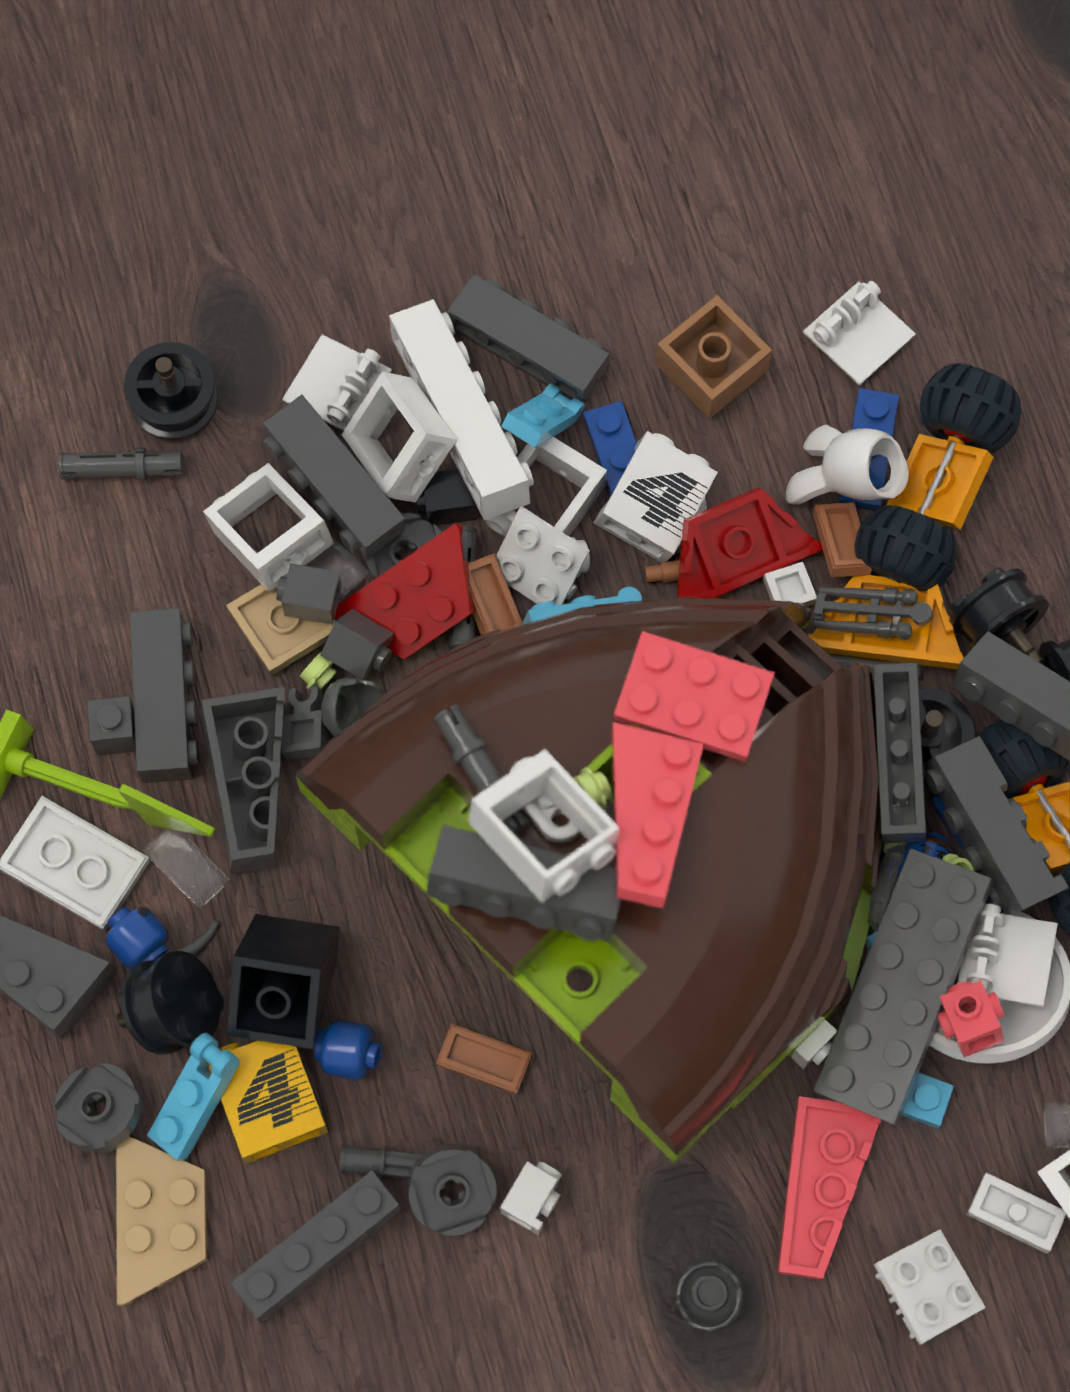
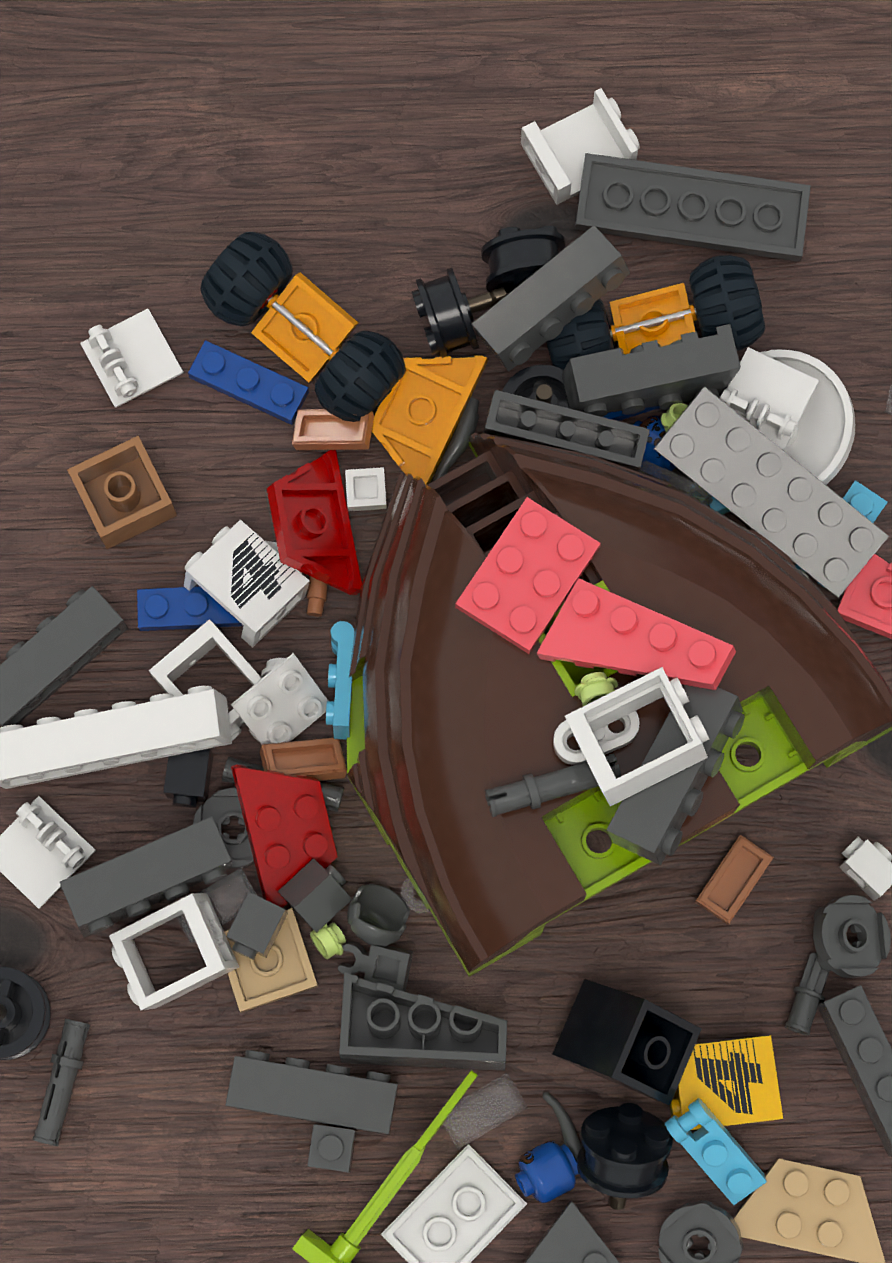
camera: 75 degrees left, 5 degrees up
blue head [315,1019,382,1081] -> none
white window [342,371,457,503] -> none
medium azure plate [501,383,585,448] -> none
white piece [786,425,909,505] -> none
dark grey piece [813,587,933,640] -> none
coral brick [936,980,1005,1058] -> none

